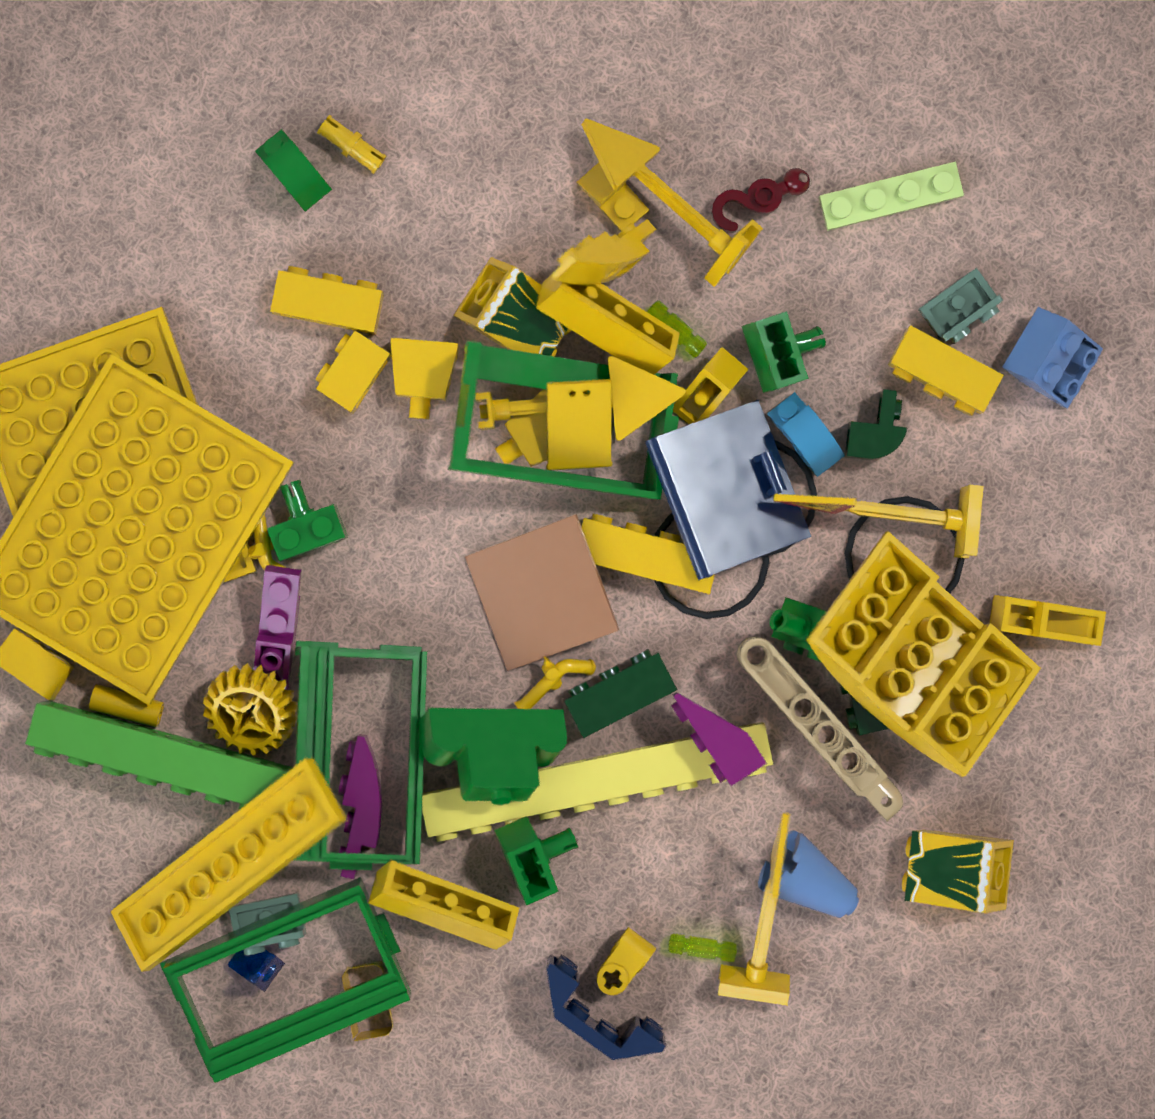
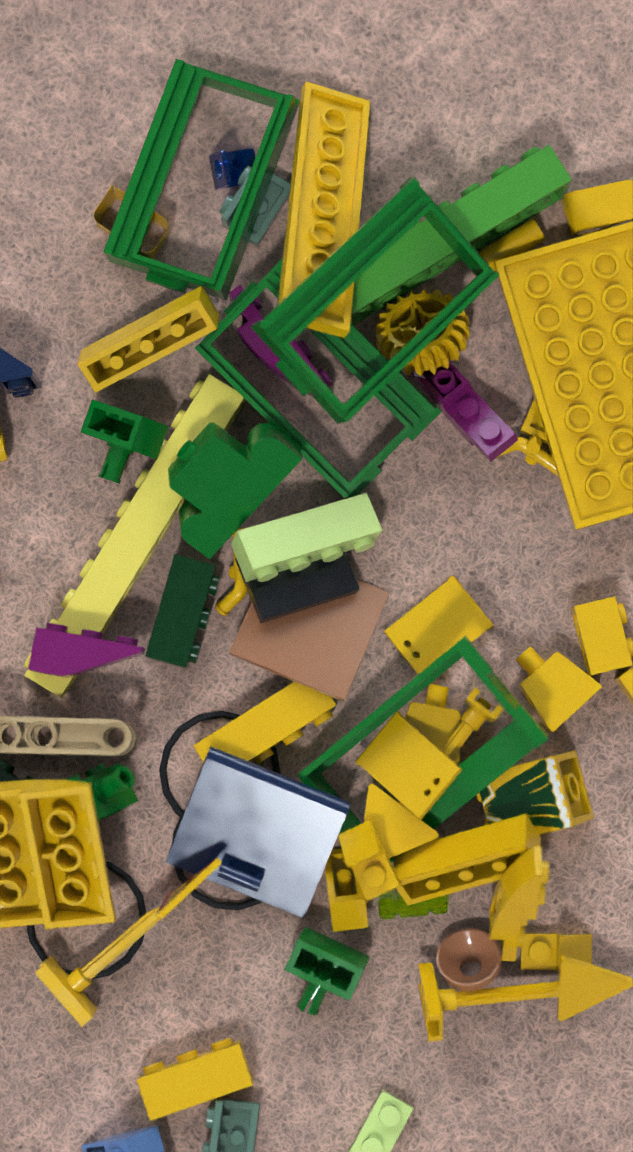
camera: 130 degrees right, 5 degrees down
green brick [267,480,349,562] -> none
dark red piece [711,168,810,233] -> none
dark azure brick [767,392,845,477] -> none
dark green brick [844,389,907,460] -> none
none -> yellowish green brick [231,493,383,582]
none -> black tile [235,552,359,623]
none -> green piece [251,177,500,423]
none -> yellow slope [338,820,401,901]
none -> yellow container [383,575,494,675]
none -> nougat piece [436,928,502,991]

